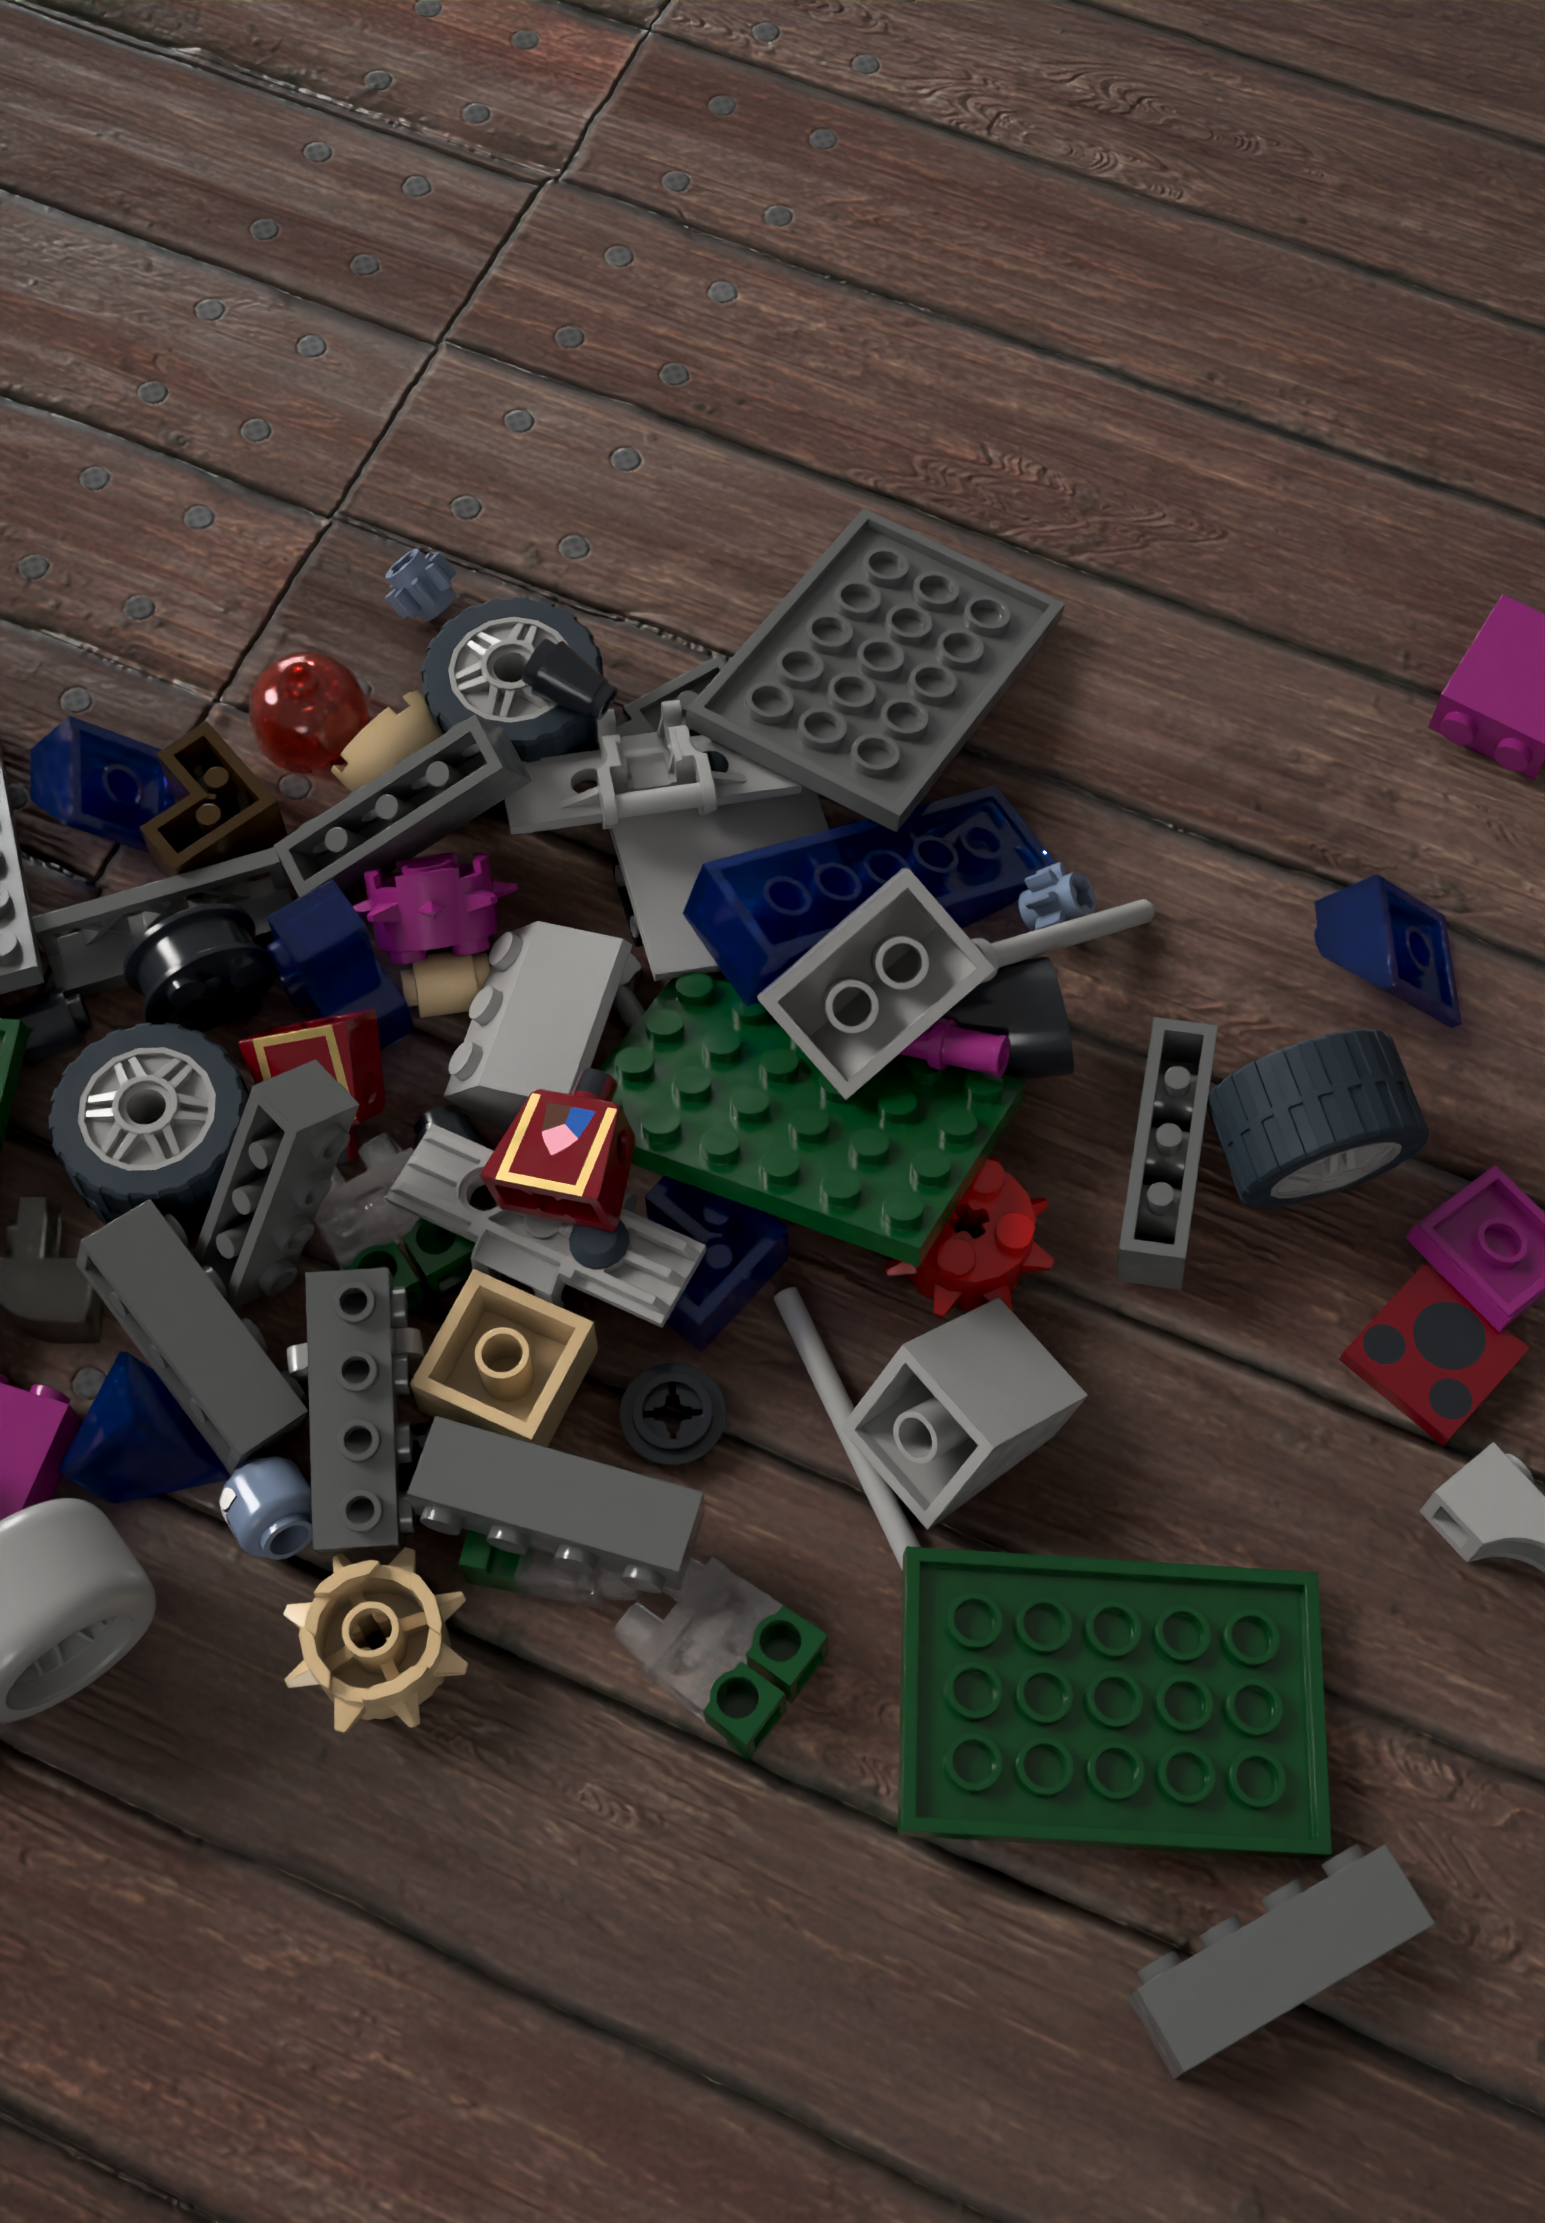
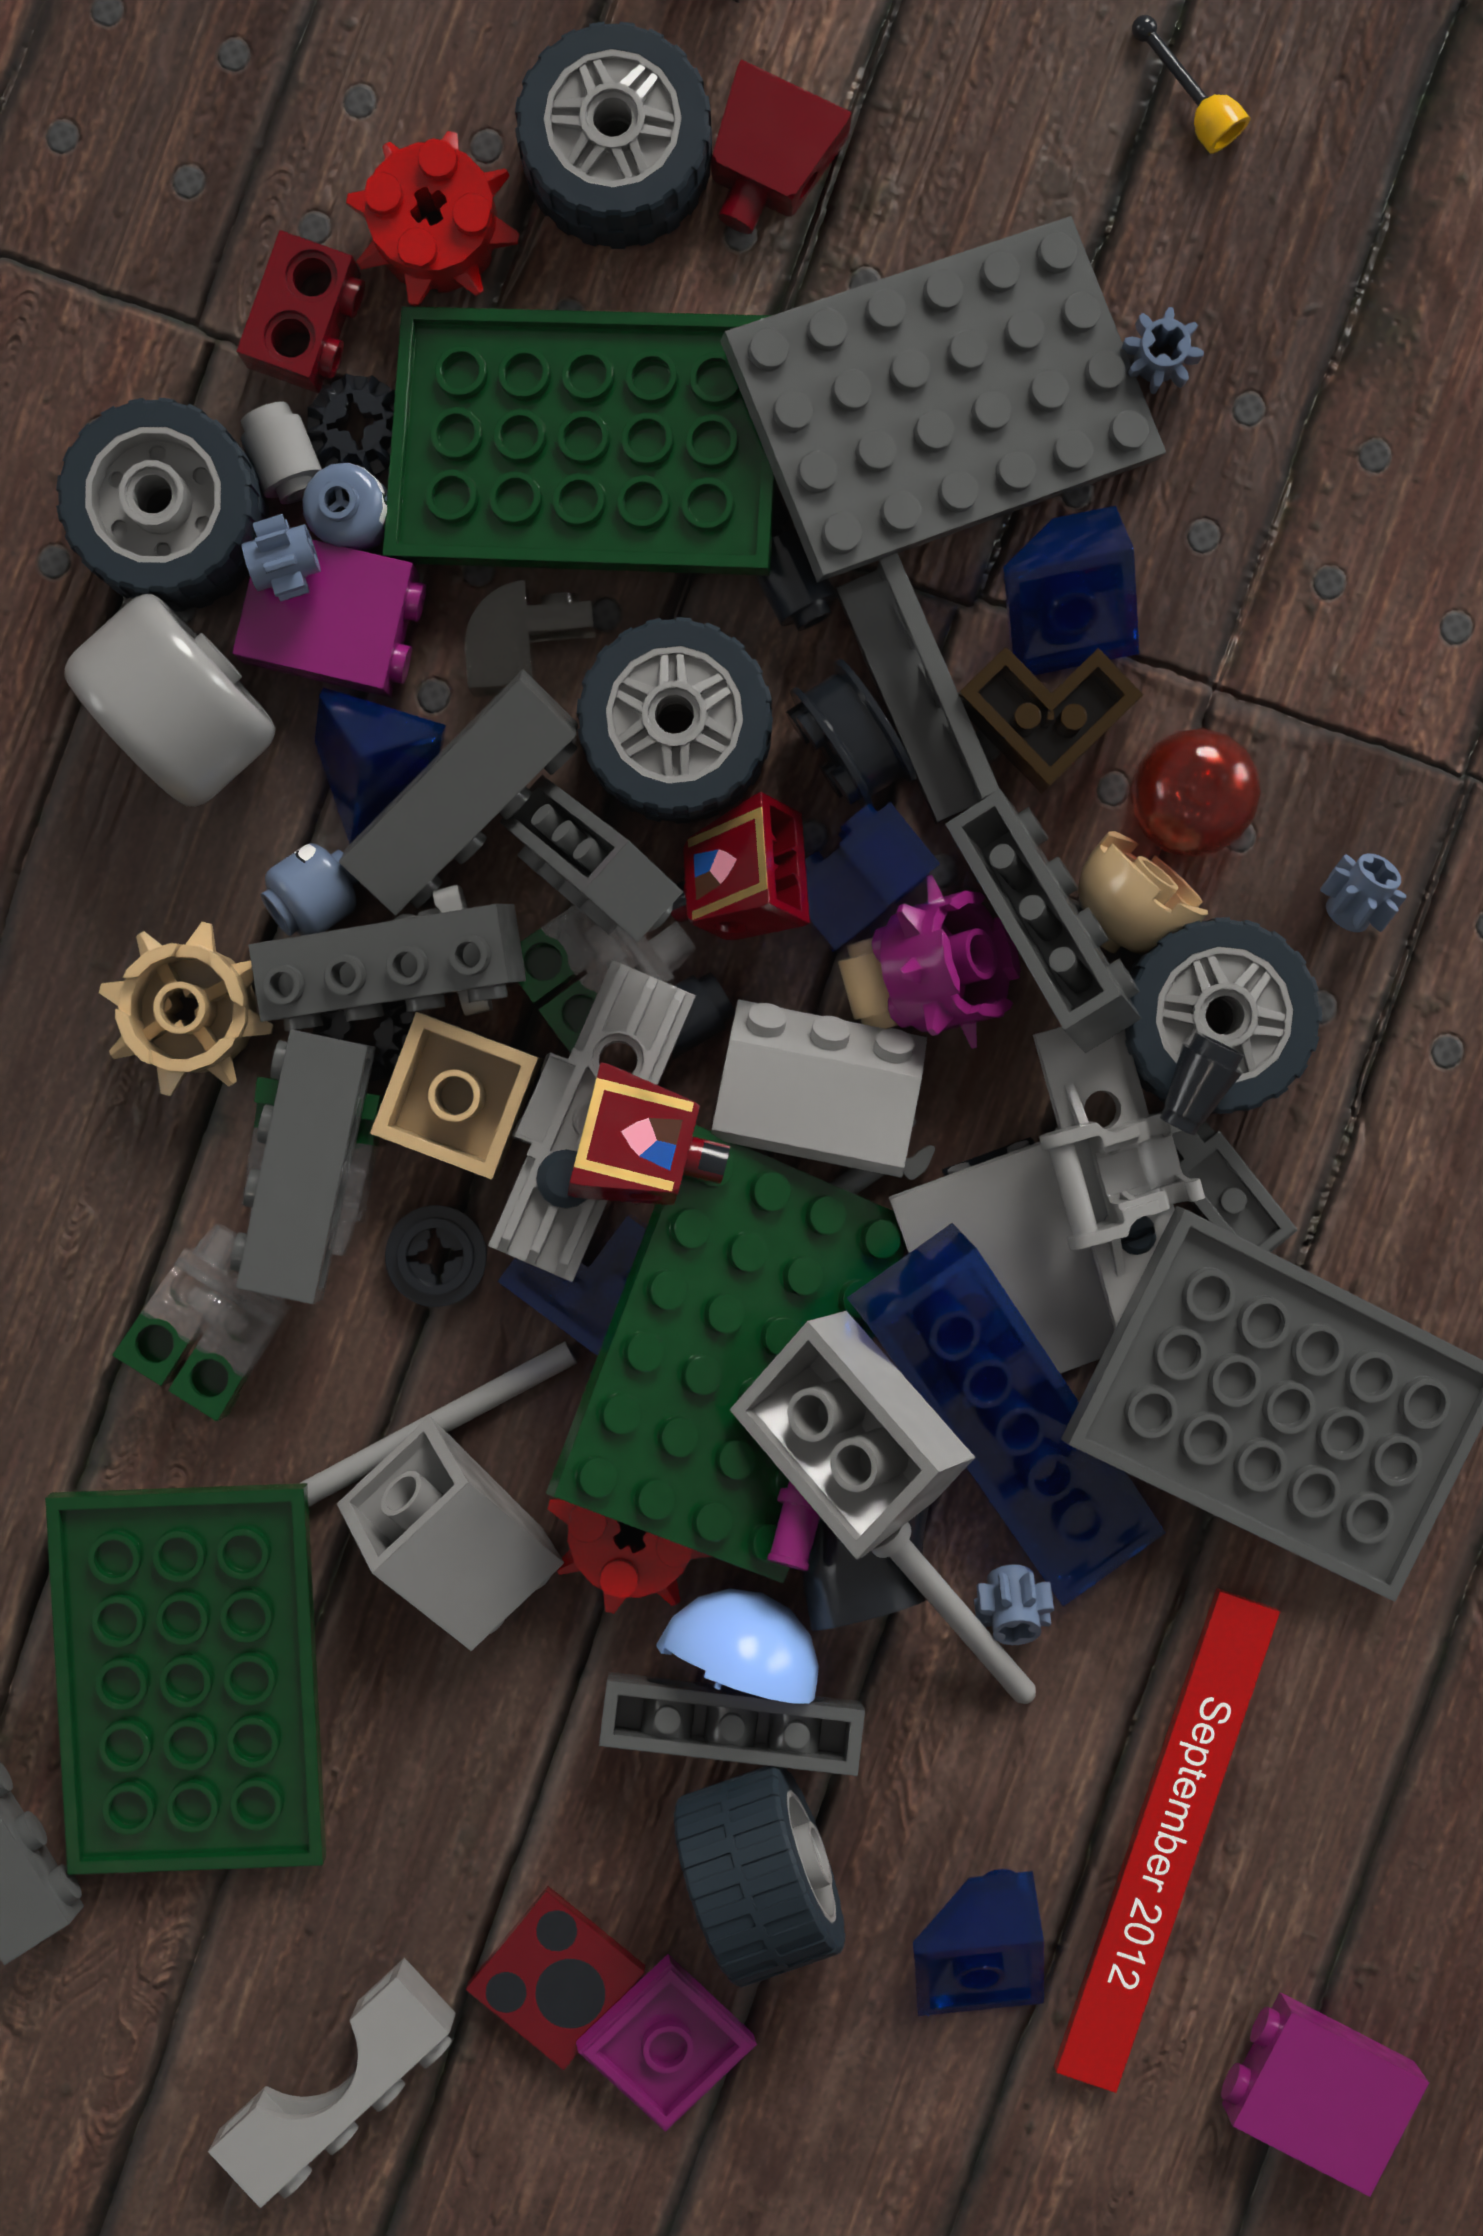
camera: 90 degrees right, 25 degrees up
none -> light blue cylinder [656,1589,819,1704]
none -> red tile [1054,1588,1280,2093]

